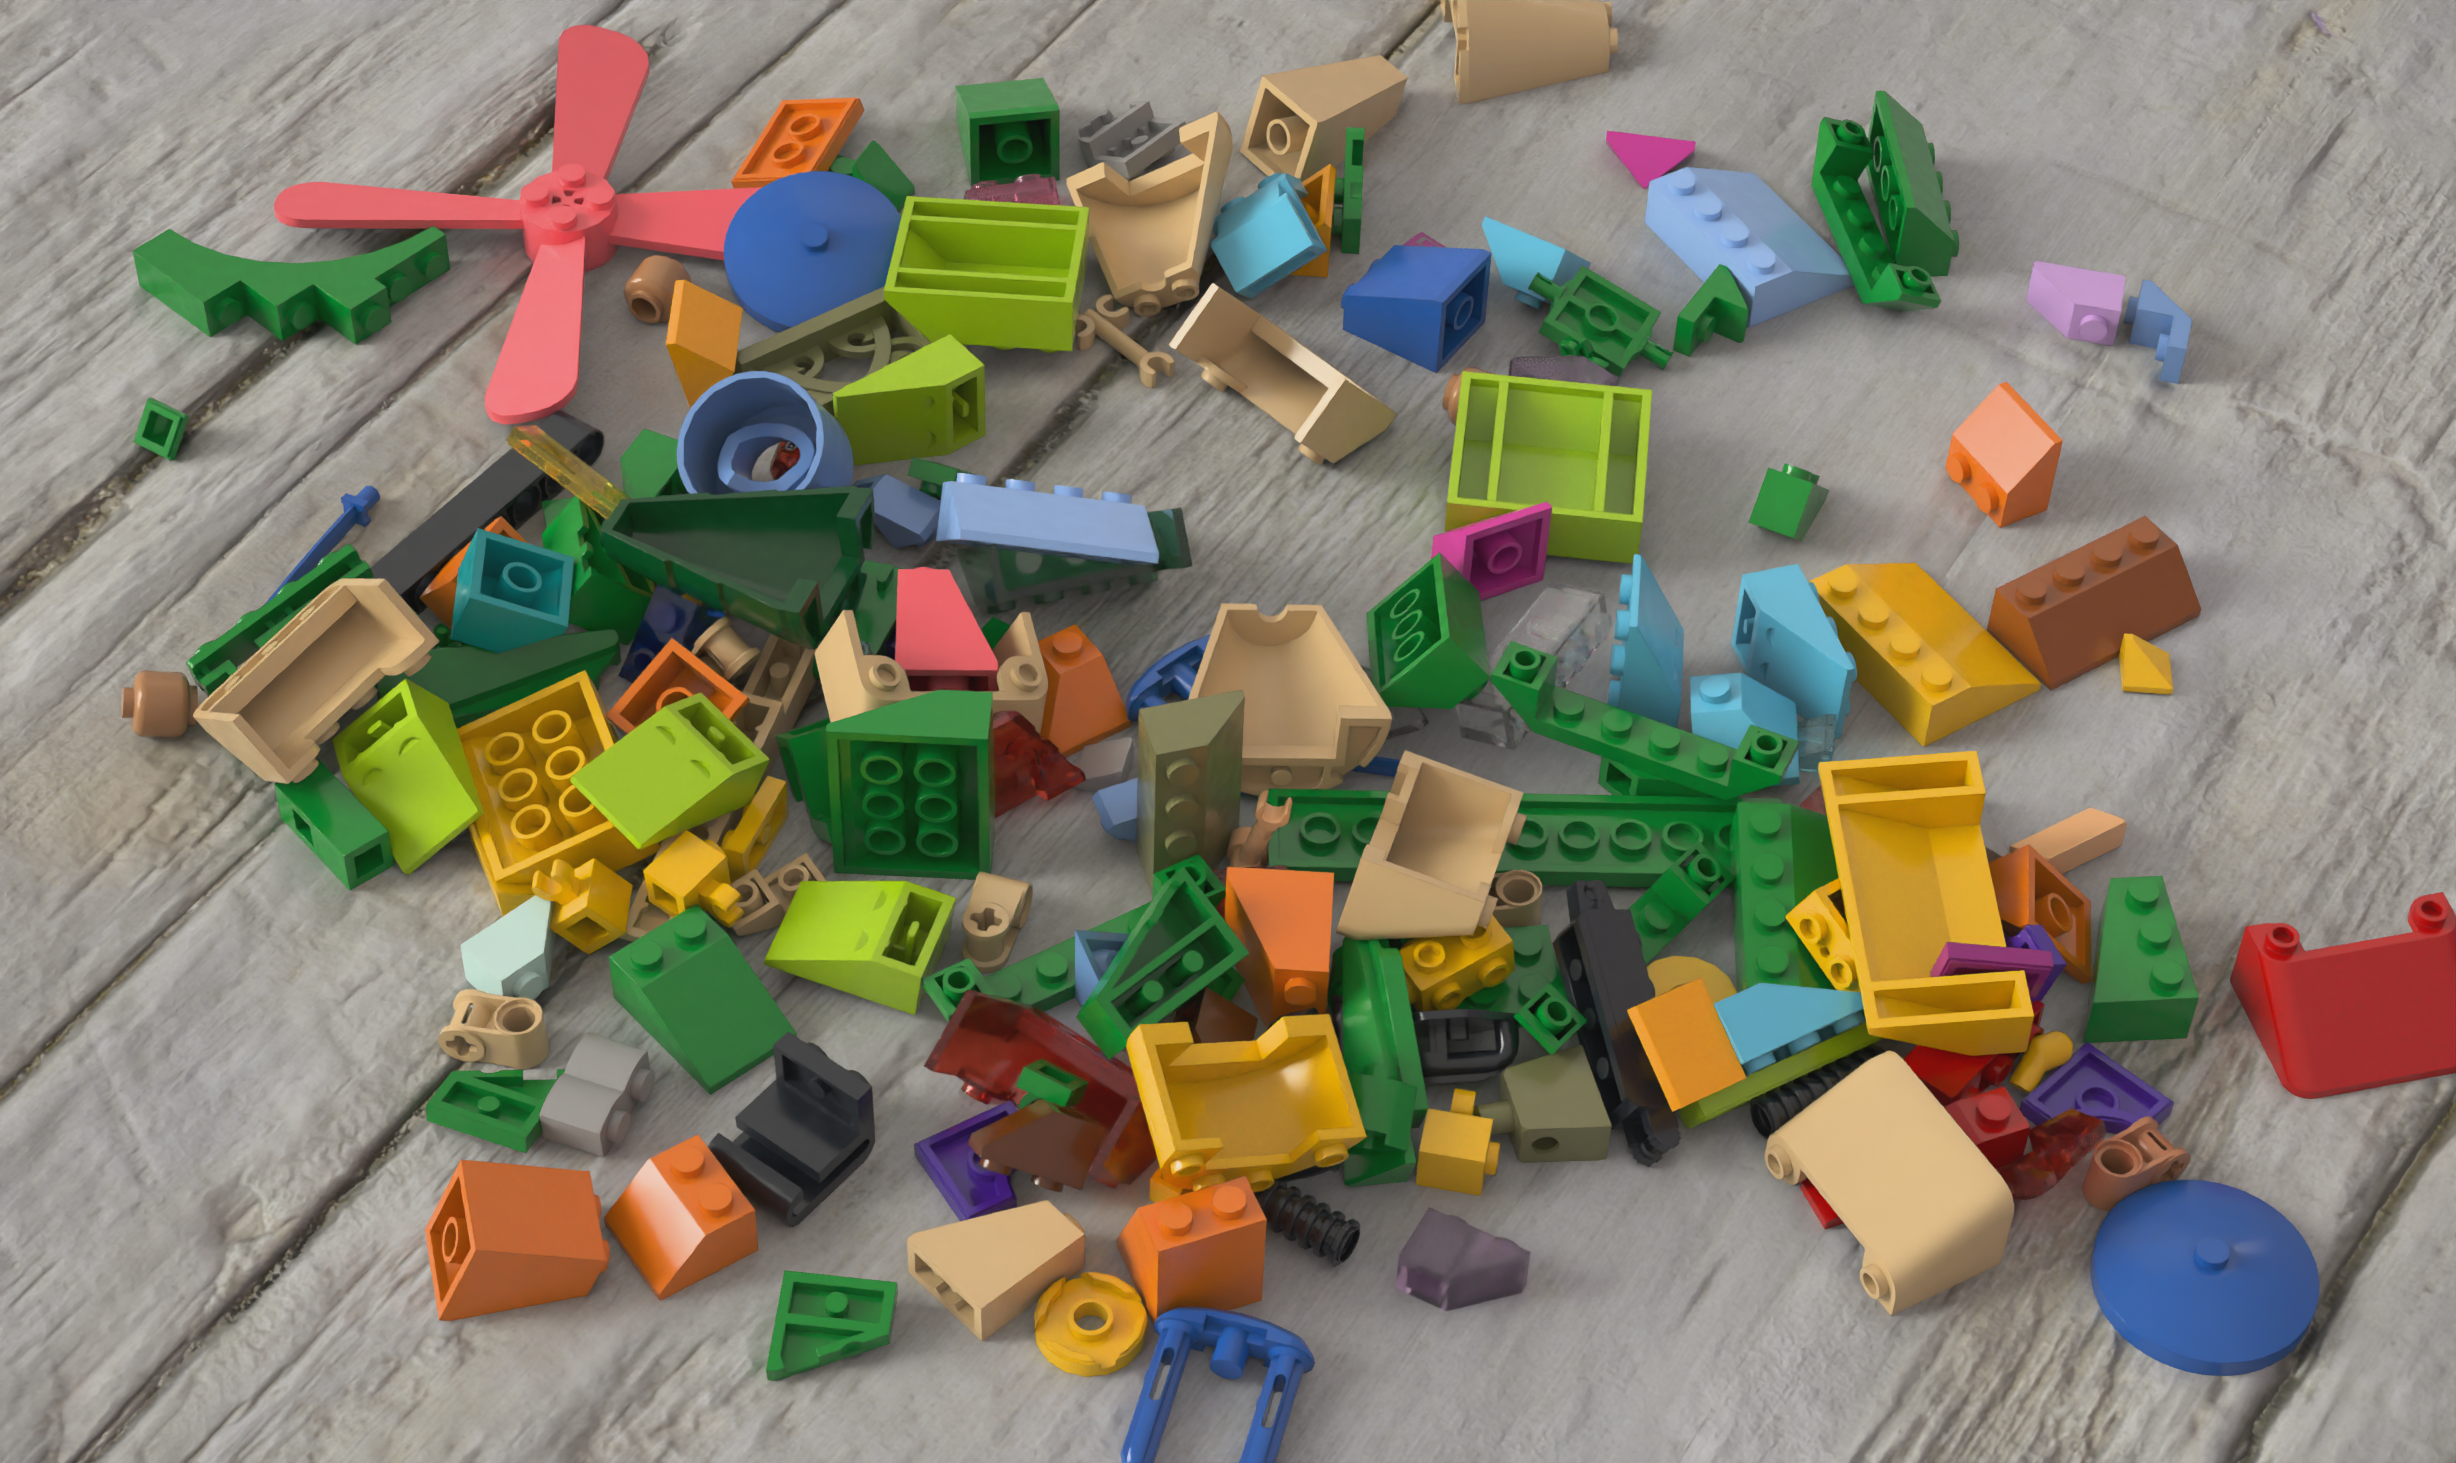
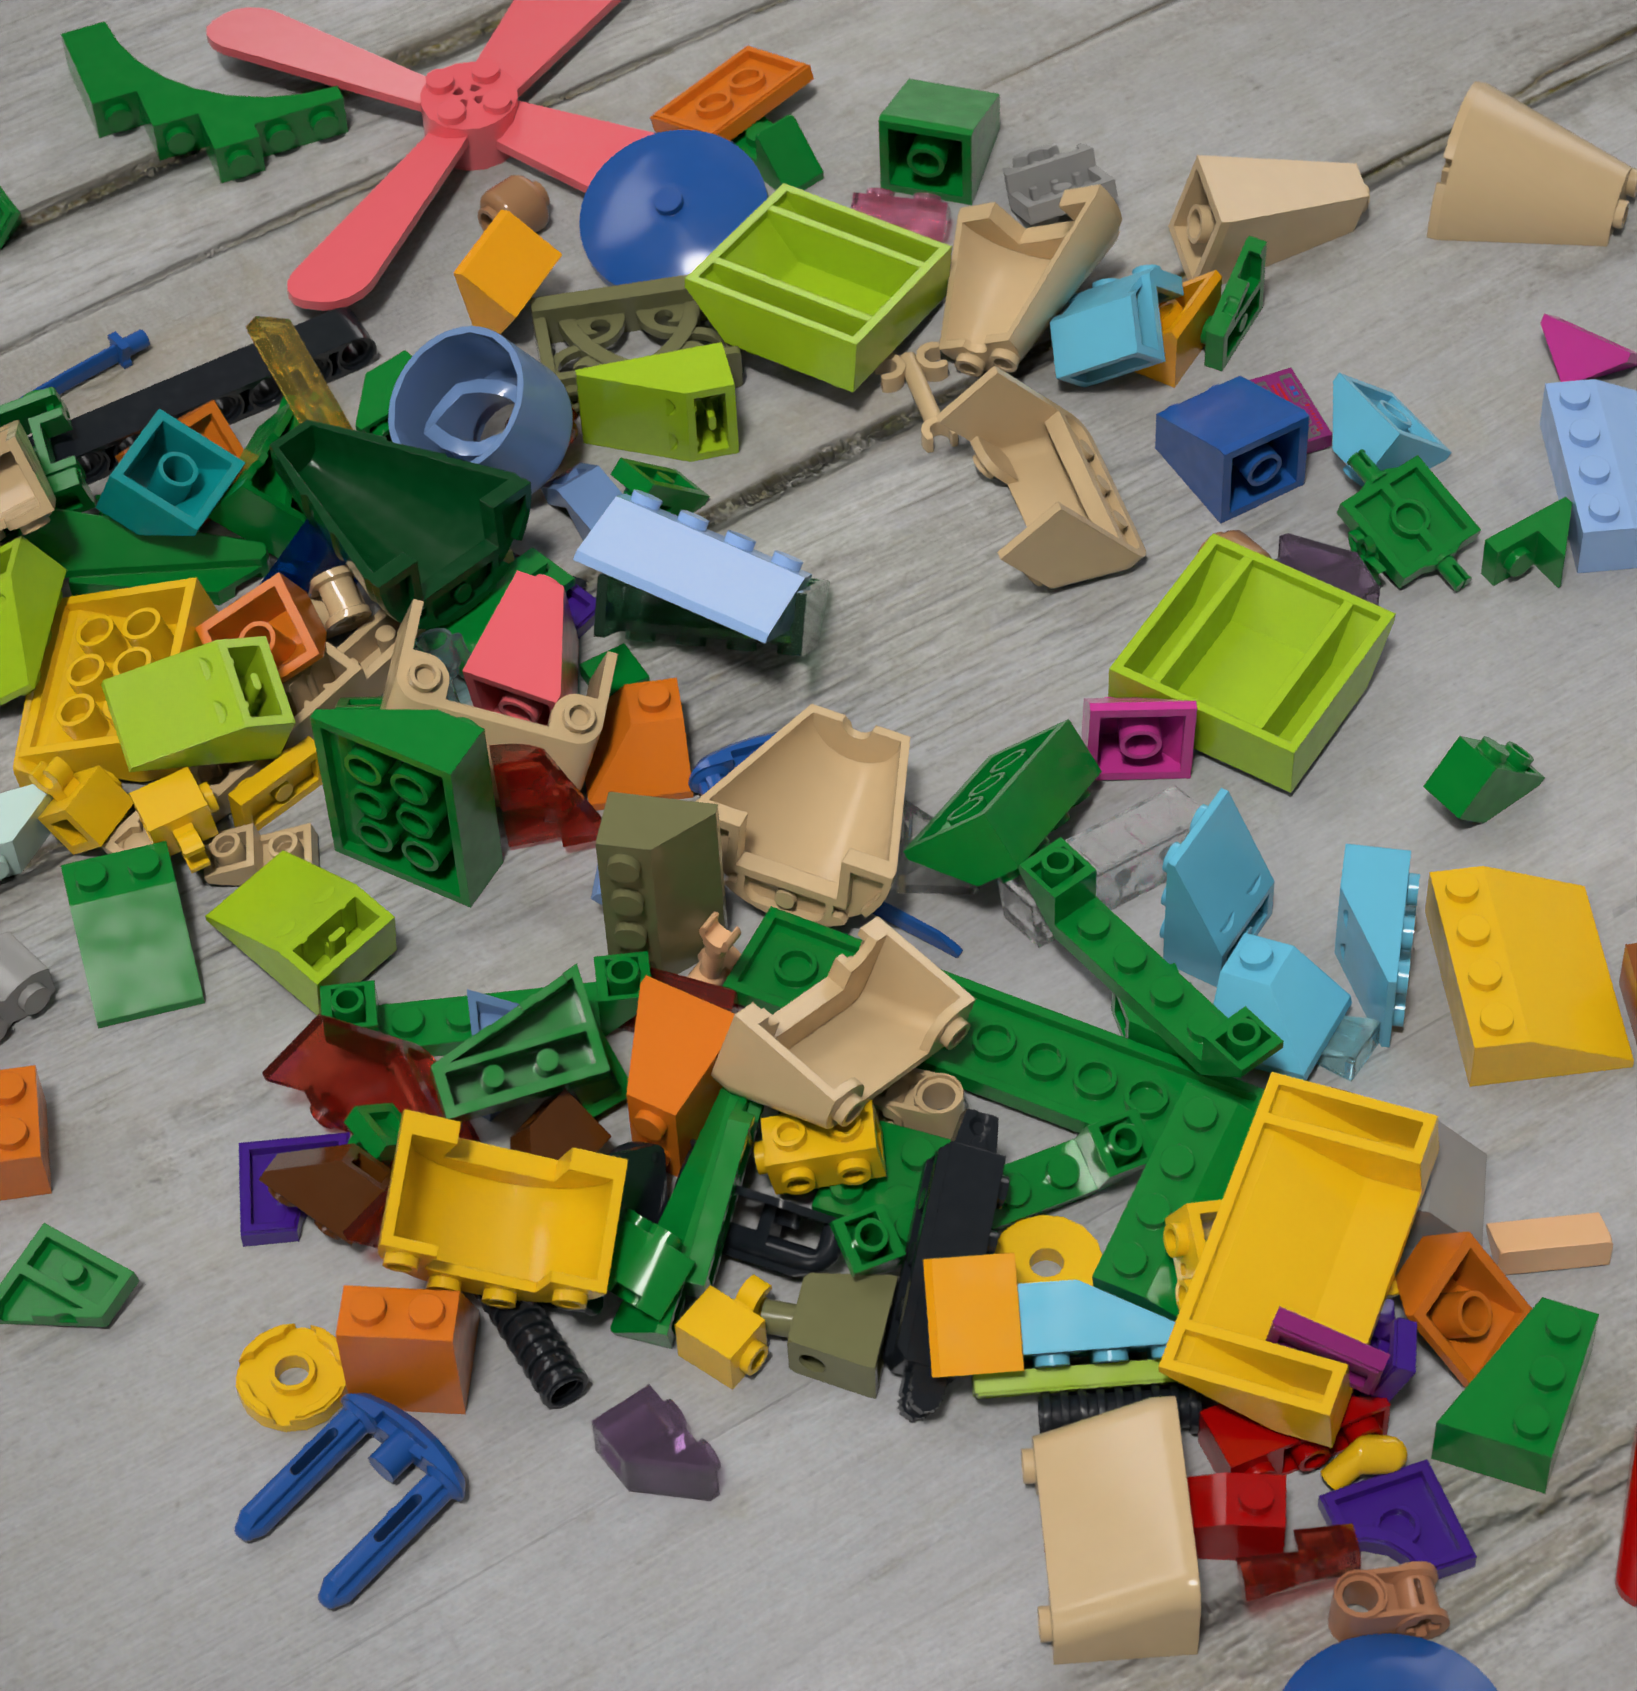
camera: 30 degrees right, 5 degrees up
black piece [708,1032,875,1227] -> none
tan slope [907,1200,1085,1342] -> none
tan piece [962,872,1033,973] -> none

